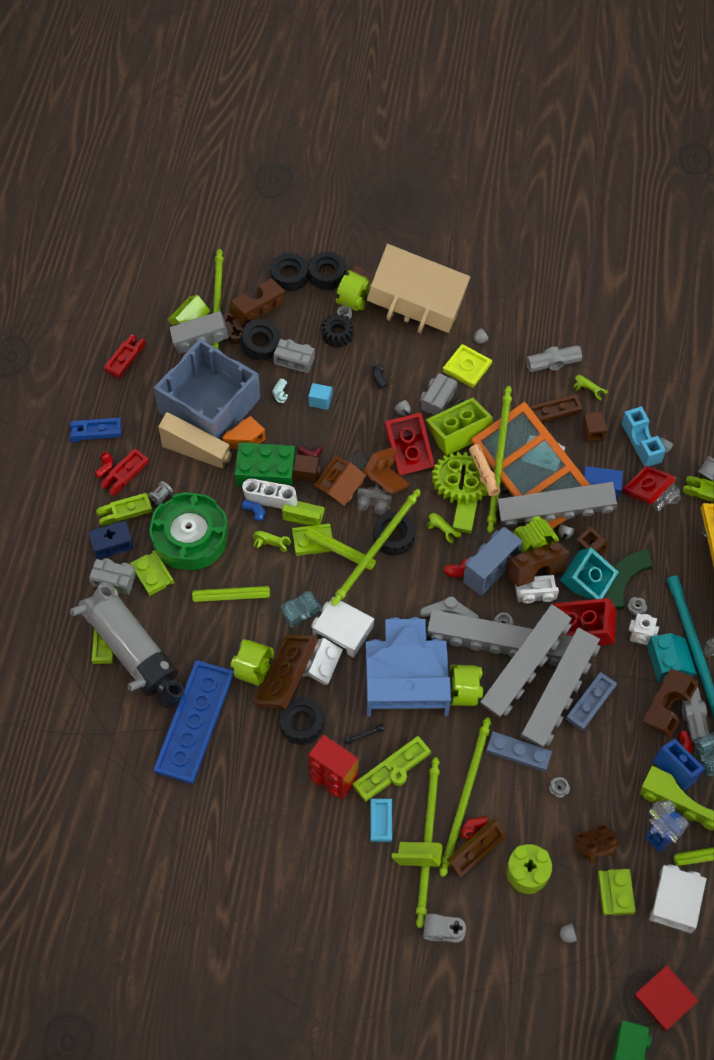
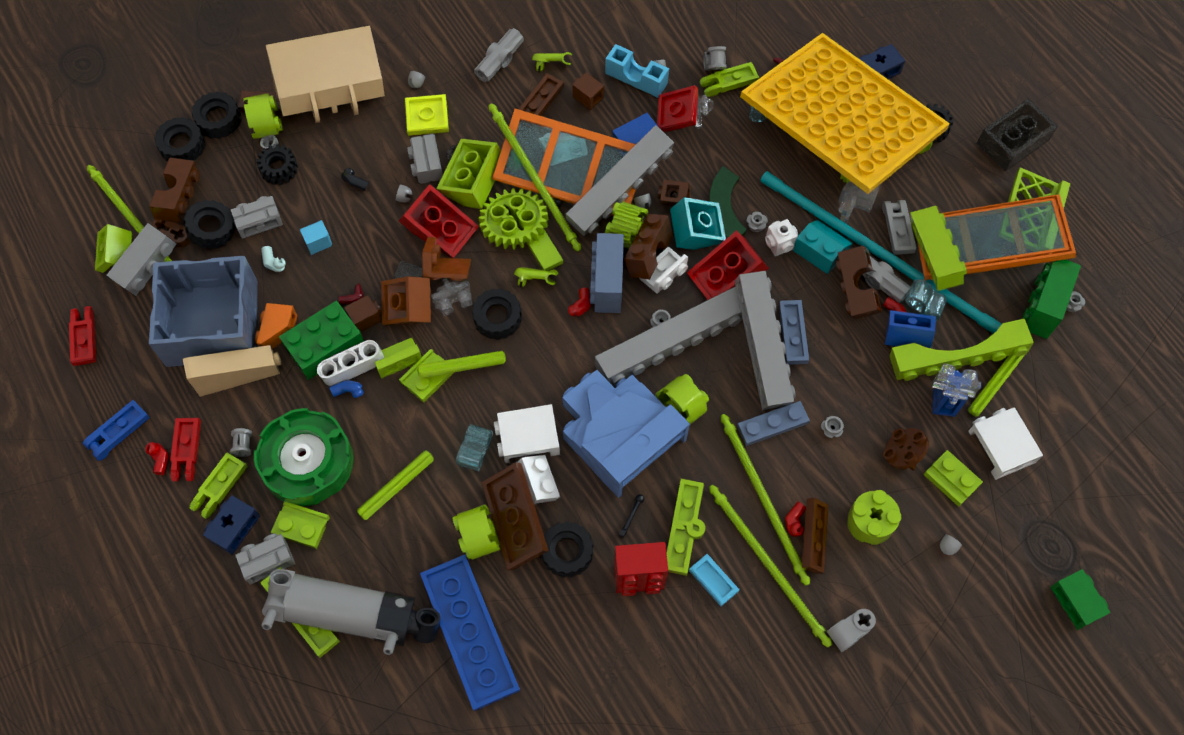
camera: 40 degrees left, 5 degrees up
lime piece [253,531,291,553] -> none
lime hose [331,489,420,606] -> none
lime panel [391,842,443,867] -> none
light grey piece [420,597,479,618] -> none
light nougat pin [469,444,500,496] -> none
light grey brick [480,604,572,718] -> none
red tile [634,966,699,1031] -> none

